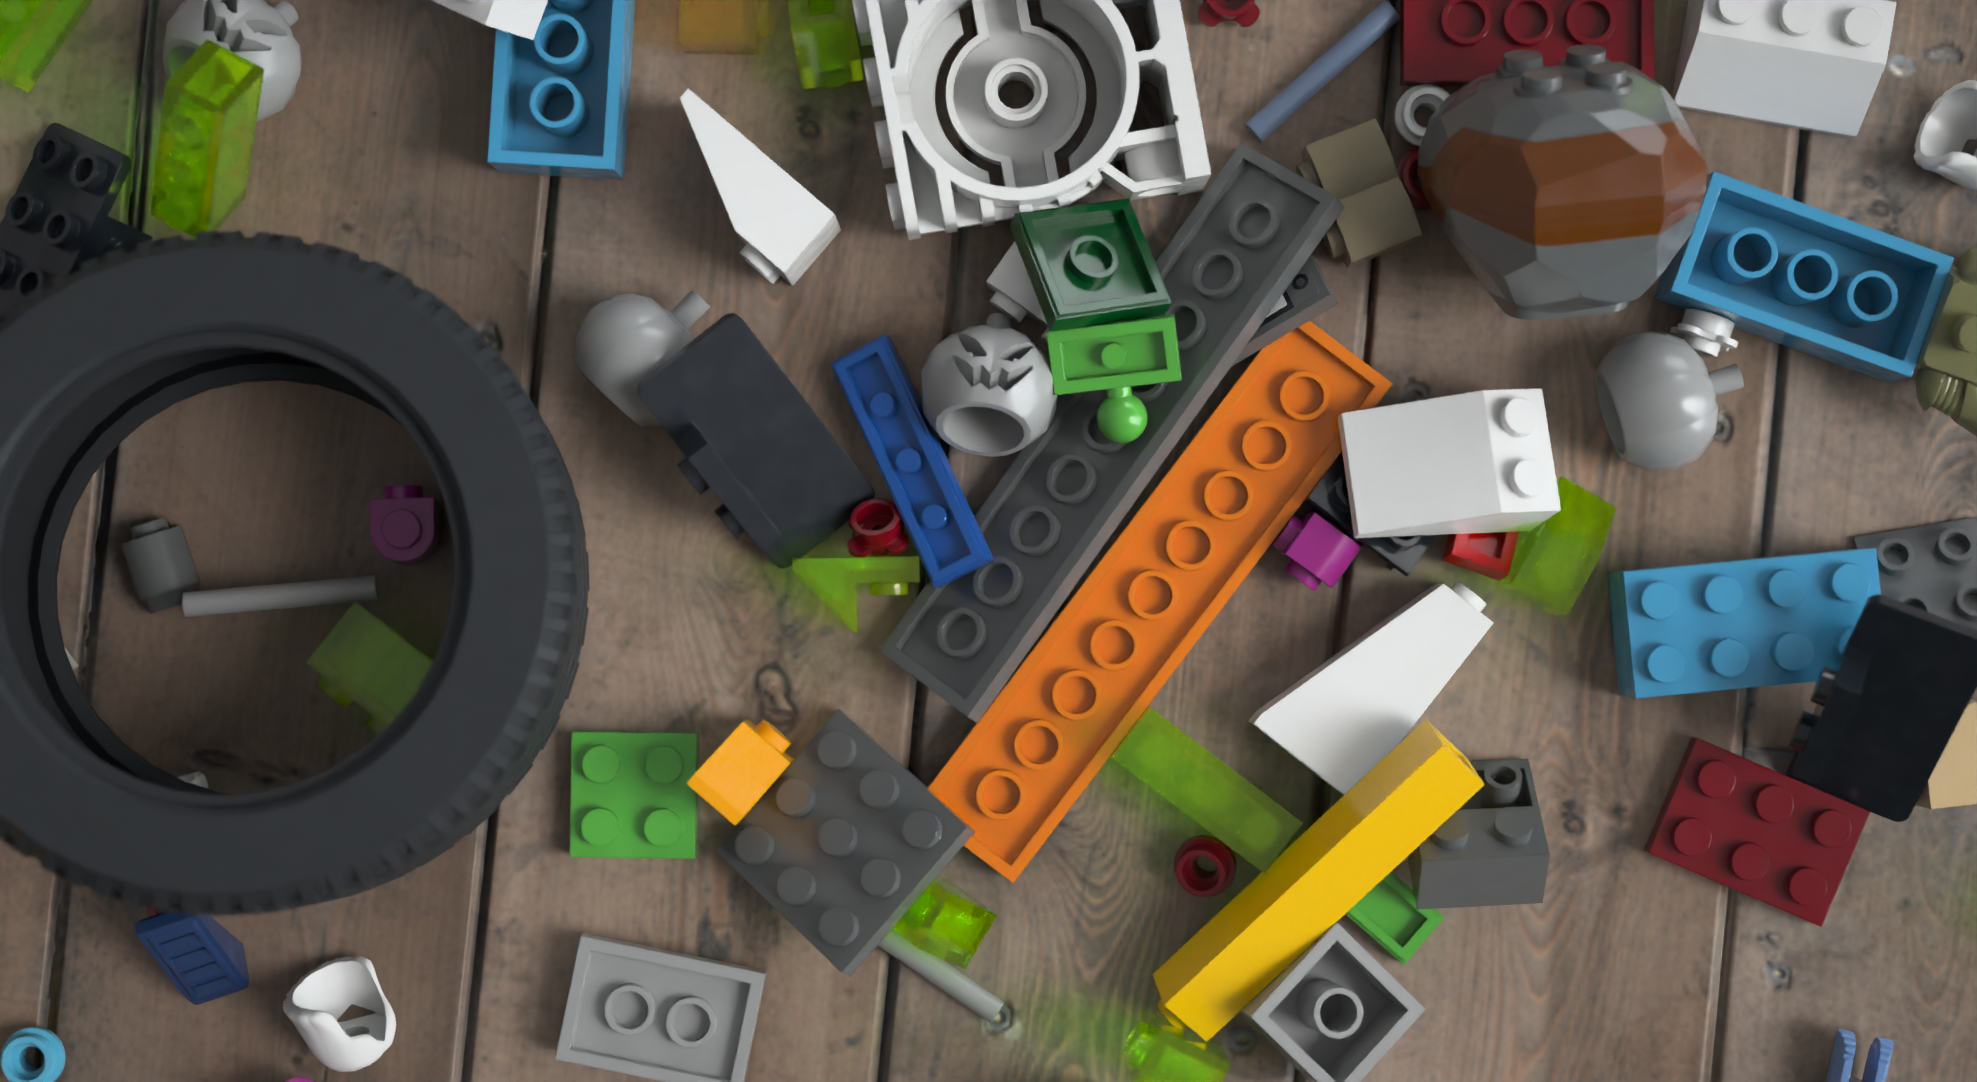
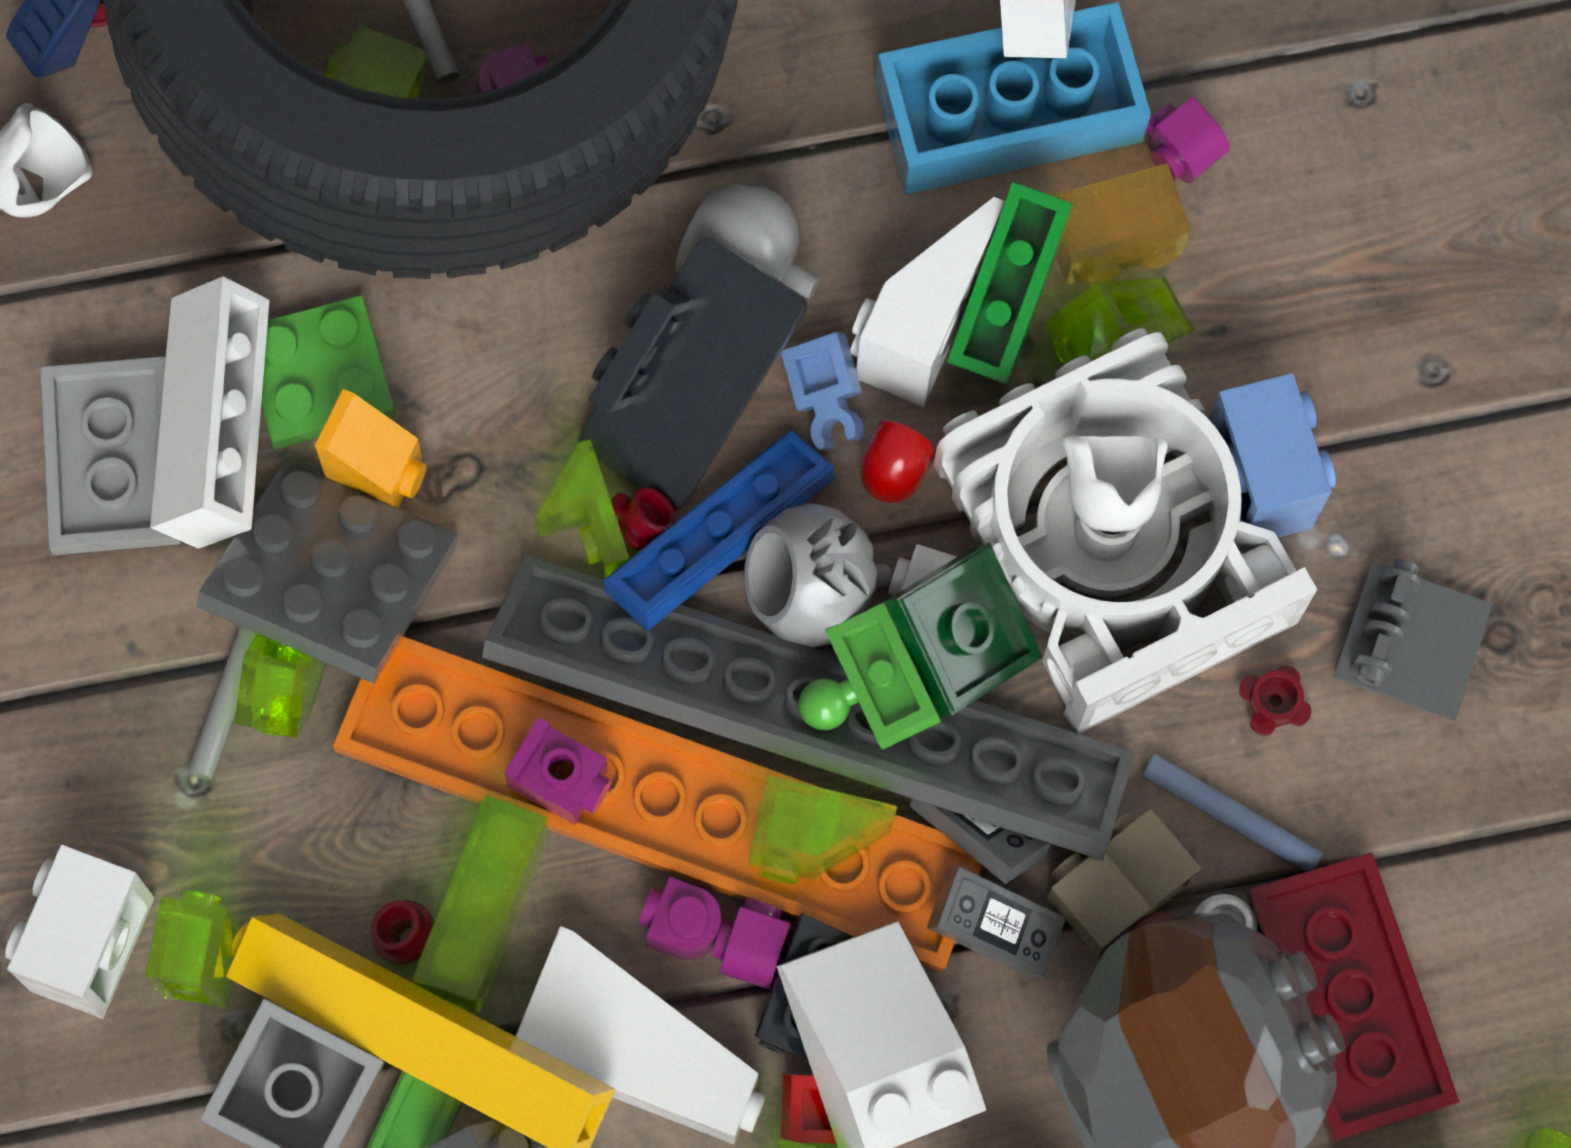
camera: 70 degrees right, 15 degrees down
none -> white brick [150,276,270,549]
none -> magenta brick [504,717,612,825]
none -> magenta plate [639,876,721,960]
none -> clear neon green slope [749,776,897,884]
none -> medium blue plate [781,332,864,451]
none -> red piece [860,420,935,503]
none -> tile [927,867,1066,979]
none -> green brick [947,182,1076,384]
none -> white hair [1063,436,1168,532]

